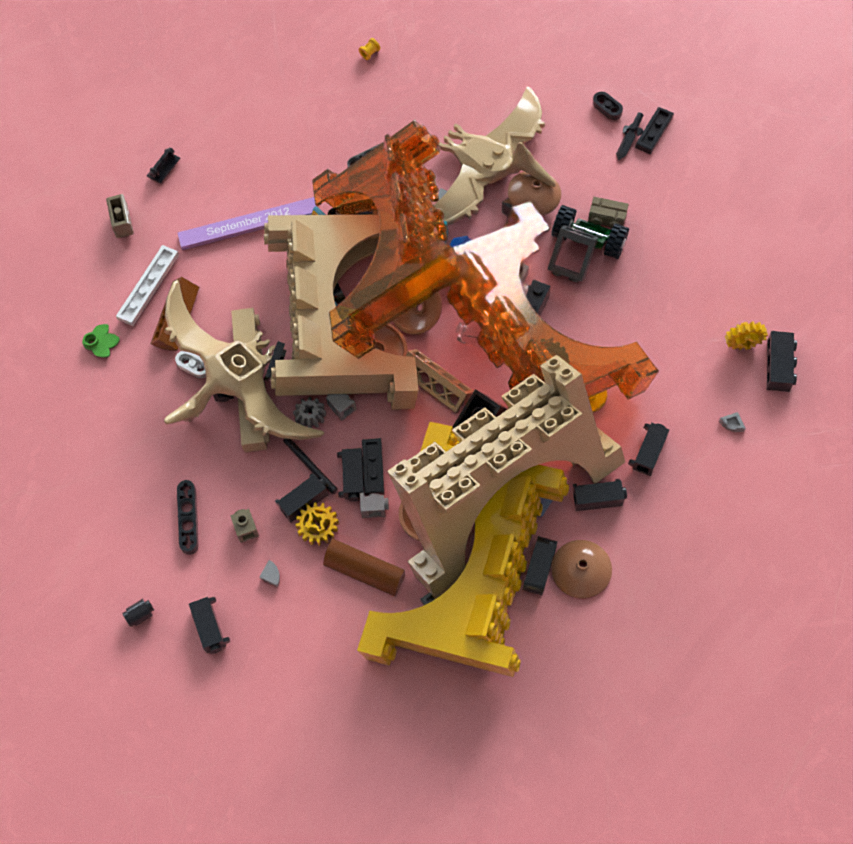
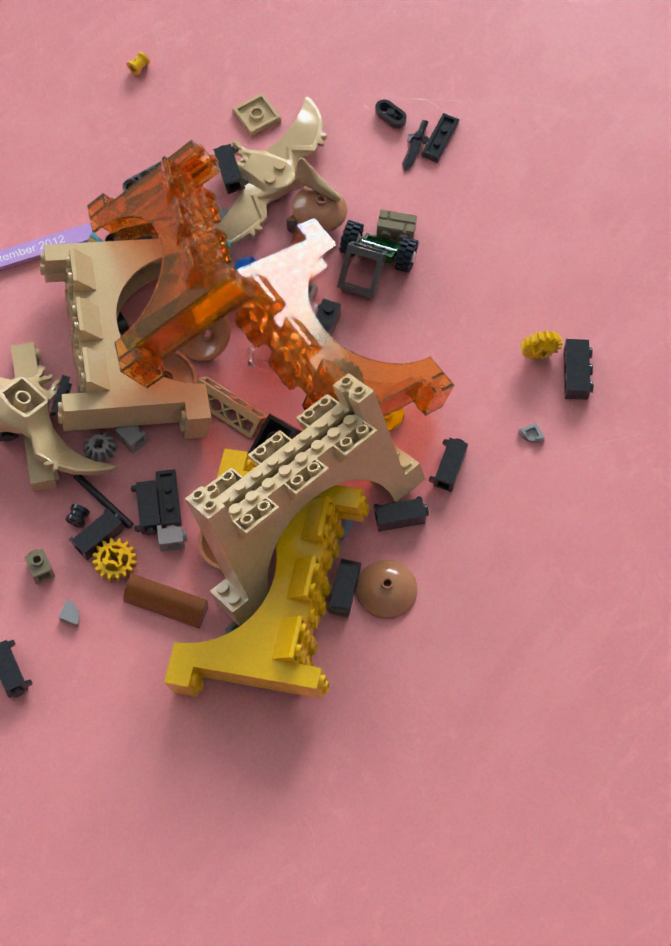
camera: 10 degrees left, 0 degrees up
none -> black wheel [65,504,90,528]
none -> black brick [213,143,249,194]
none -> tan tile [232,93,281,137]

